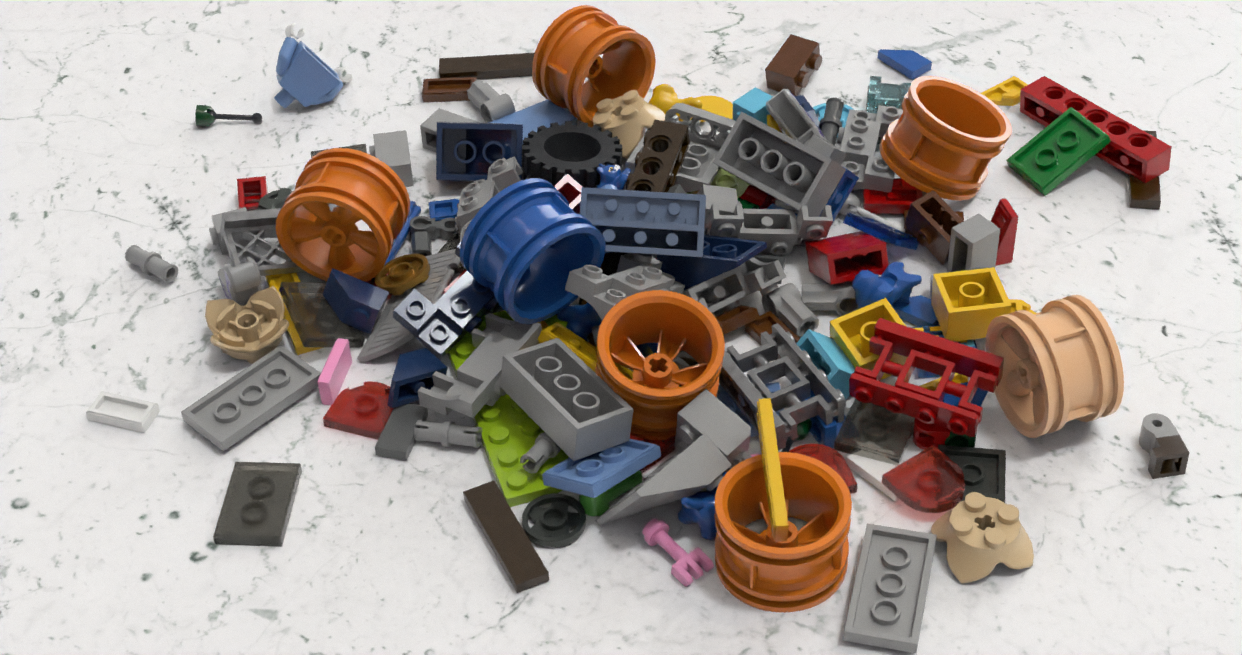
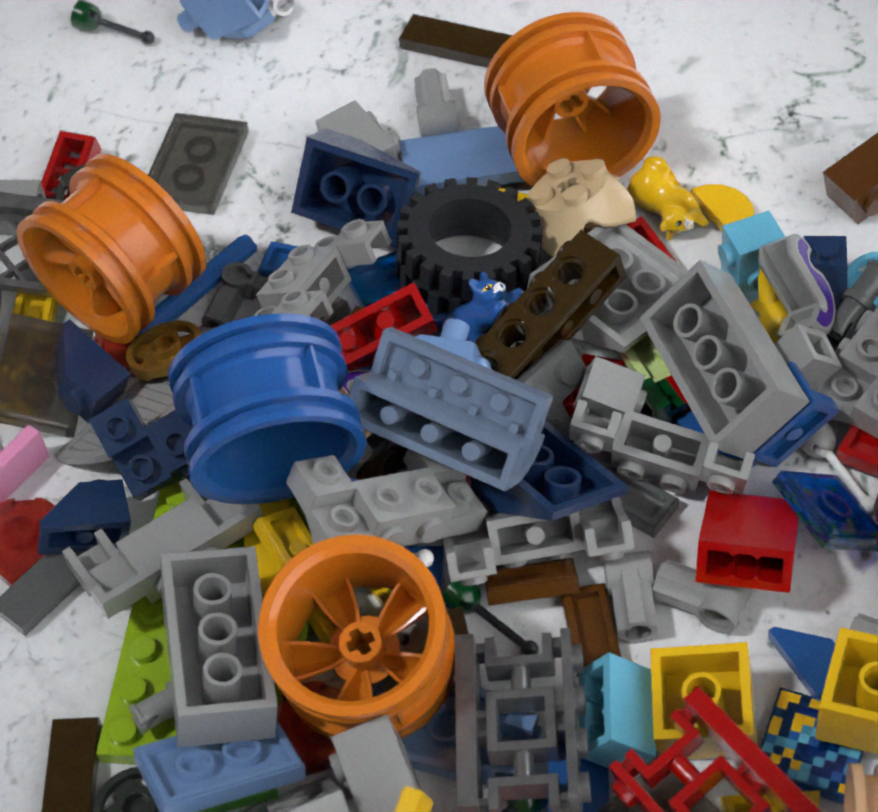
camera: 30 degrees right, 10 degrees up
light grey brick [369,130,414,187] -> none
light grey pin [414,420,483,448] -> none
reddish brown tile [422,77,477,103] -> none
light grey beam [665,103,736,147] -> none
blue animal [852,262,922,309] -> none

